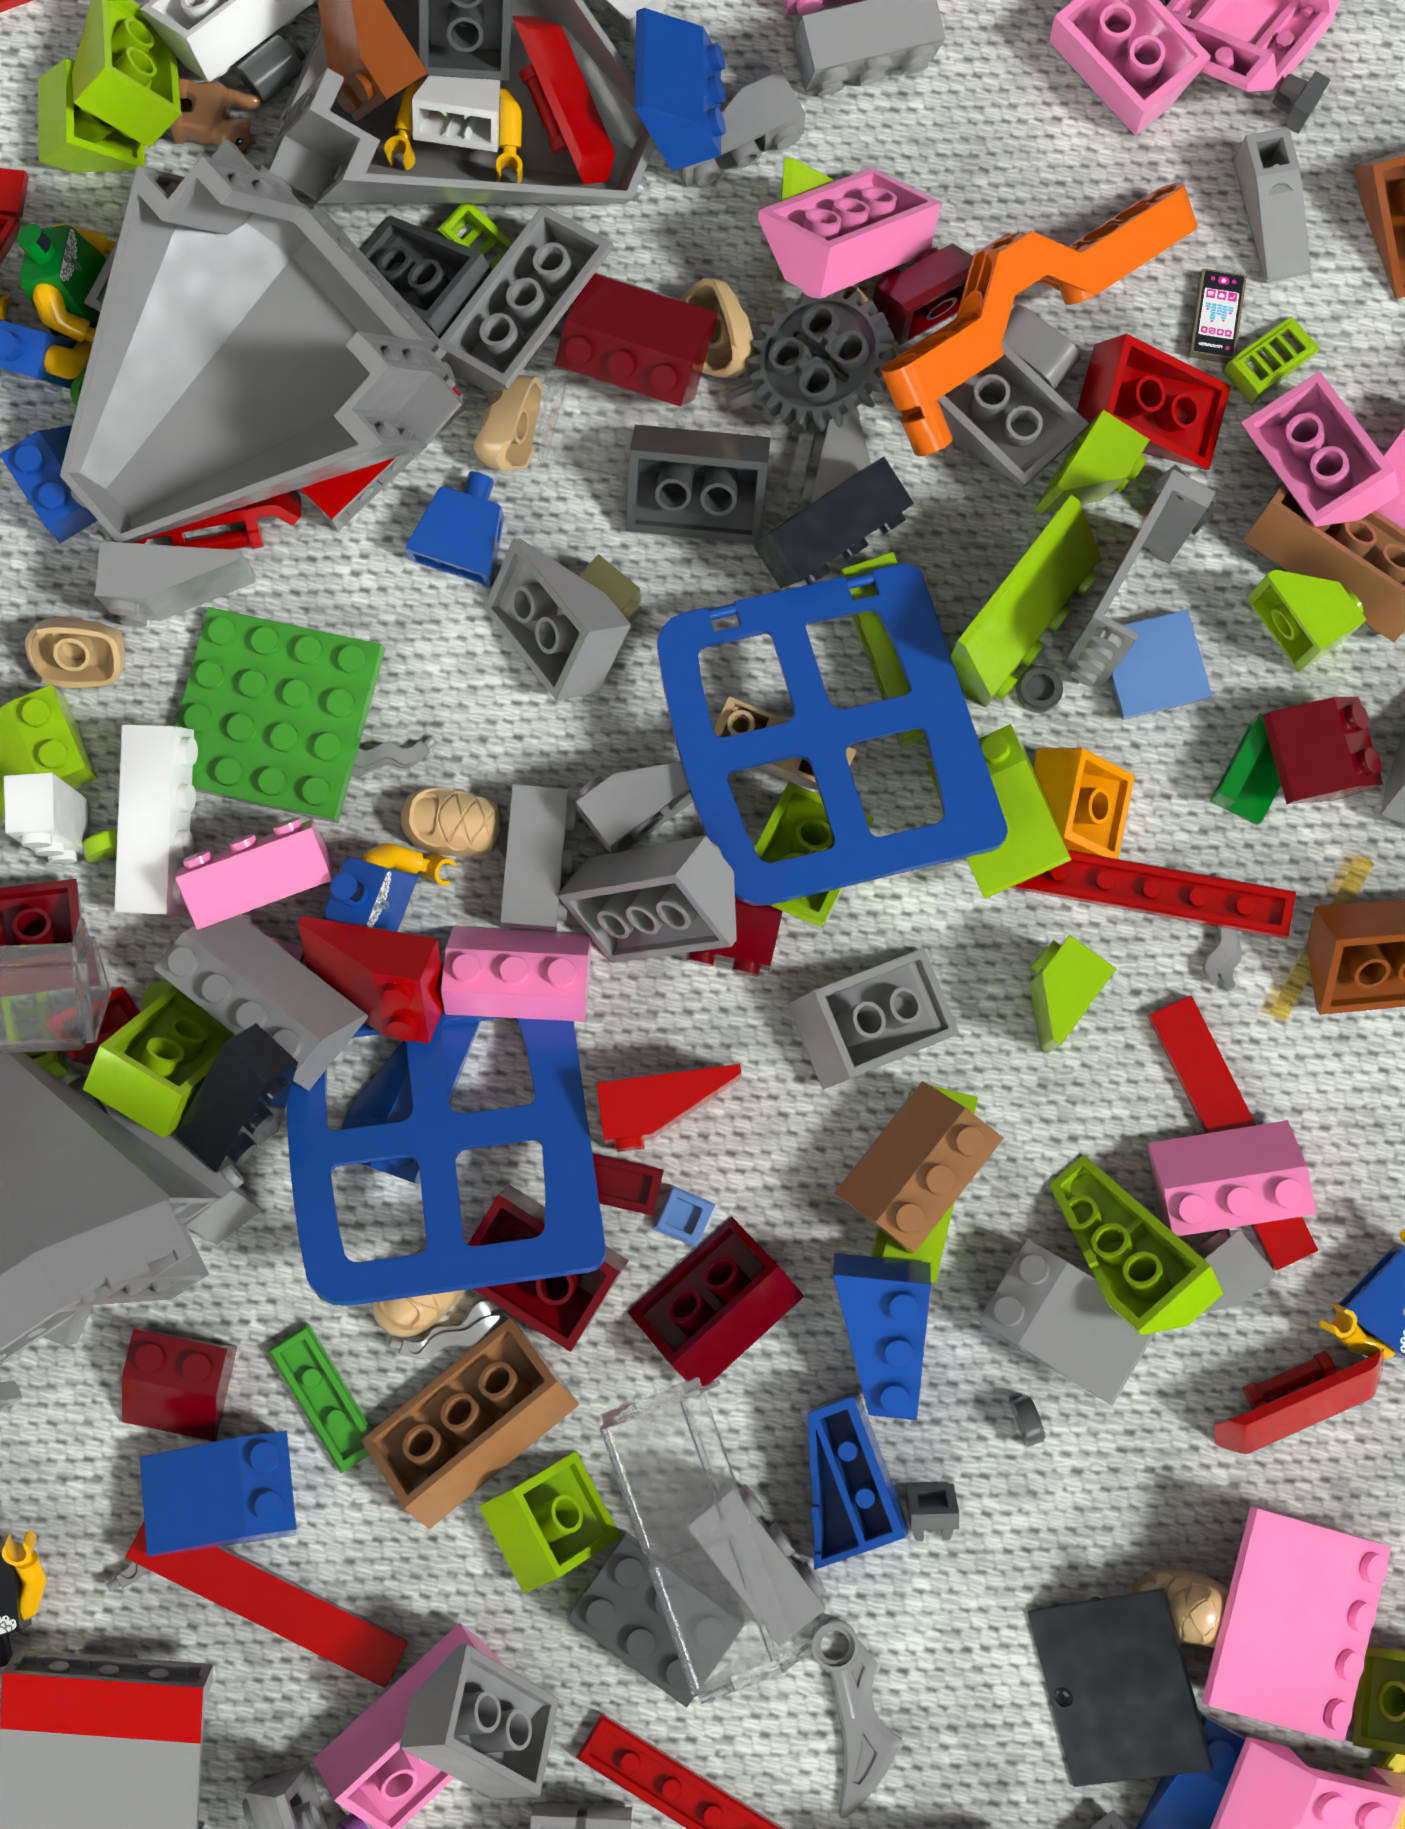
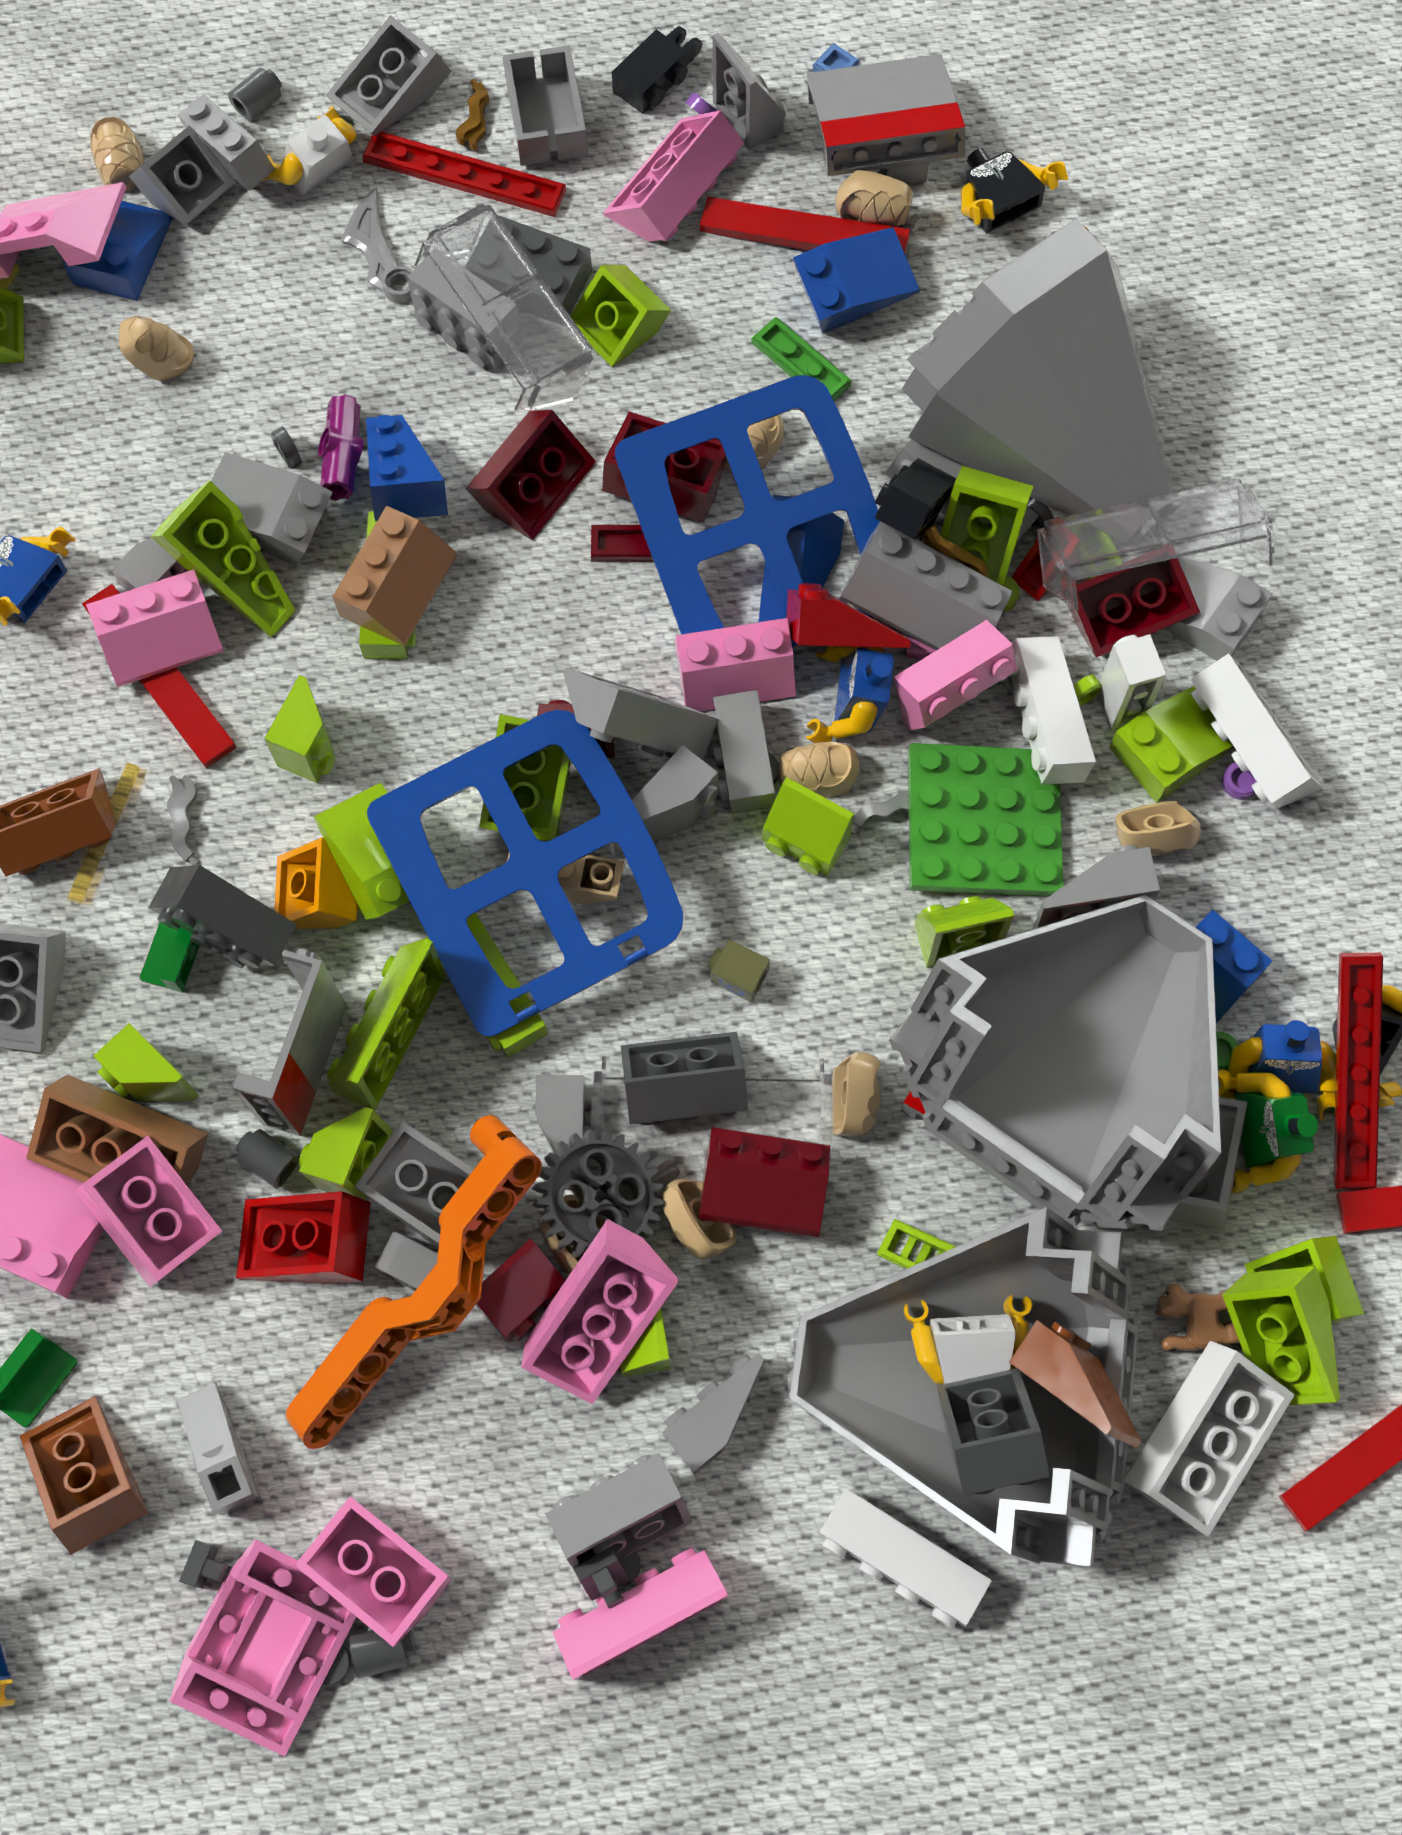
camera: 170 degrees right, 10 degrees down
dark red slope [122,1327,238,1442] -> none
dark grey brick [235,34,306,104] -> none
dark grey slope [361,215,492,339] -> none
medium nougat slope [361,1317,580,1529] -> none
light grey slope [399,1644,559,1799] -> none
blue torso [405,471,504,587] -> none
light grey slope [440,205,614,392] -> none
light grey slope [484,538,631,701] -> none
red piece [512,16,615,184] -> none
red slope [596,1064,741,1152] -> none
blue slope [634,8,726,171] -> none
medium blue tile [653,1185,715,1248] -> none
black wedge [751,457,914,589] -> none
light grey slope [787,948,960,1090] -> none
blue wedge [808,1390,909,1570] -> none
dark grey tile [906,1484,959,1541] -> none
red tile [1010,850,1296,939] -> none
dark grey tile [1016,666,1063,713] -> none
black piece [1027,1588,1214,1787] -> none
medium blue tile [1109,609,1212,721] -> none
tile [1188,268,1247,364] -> none
bright pink slope [1201,1506,1391,1741] -> none
red piece [1214,1348,1385,1454] -> none
lime slope [1223,316,1320,405] -> none
dark red slope [1262,696,1384,804] -> none
none -> dark grey brick [148,865,297,969]
none -> magenta piece [318,394,364,501]
none -> lime slope [762,777,854,876]
none -> tan piece [835,170,913,227]
none -> lime slope [915,896,1014,968]
none -> pearl gold hair [923,525,989,578]

